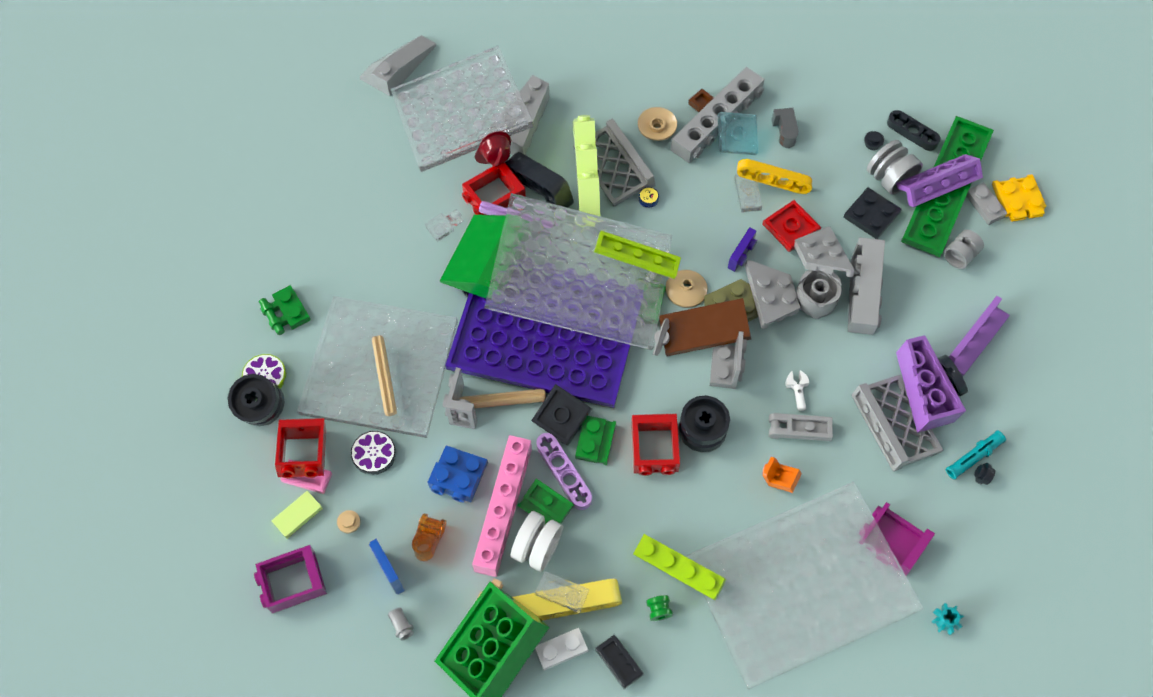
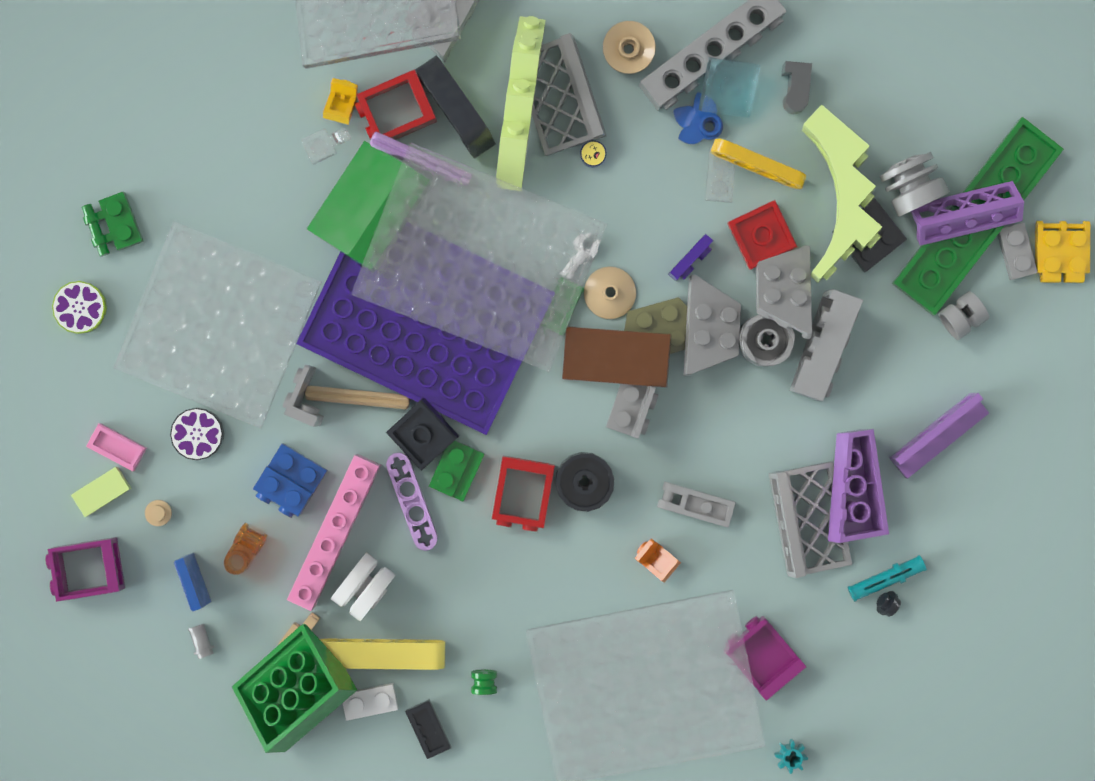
camera: 10 degrees right, 25 degrees up
black wheel [227,374,285,426] -> none
red window [275,418,327,479] -> none
tan axle [372,335,397,416] -> none
dark red piece [474,131,512,167] -> none
green plate [517,478,574,525] -> none
clear plate [535,571,589,613] -> none
lime plate [594,231,681,279] -> none
lime plate [633,534,726,601] -> none
light grey piece [653,318,670,356] -> none
reddish brown plate [688,88,714,112] -> none
white bar [785,370,809,411] -> none
black plate [864,131,884,150] -> none
black beam [887,110,941,151] -> none
black tile [938,354,968,396] -> none
none -> yellow bracket [323,78,358,125]
none -> blue plate [673,92,723,144]
none -> yellowish green arch [802,105,882,283]

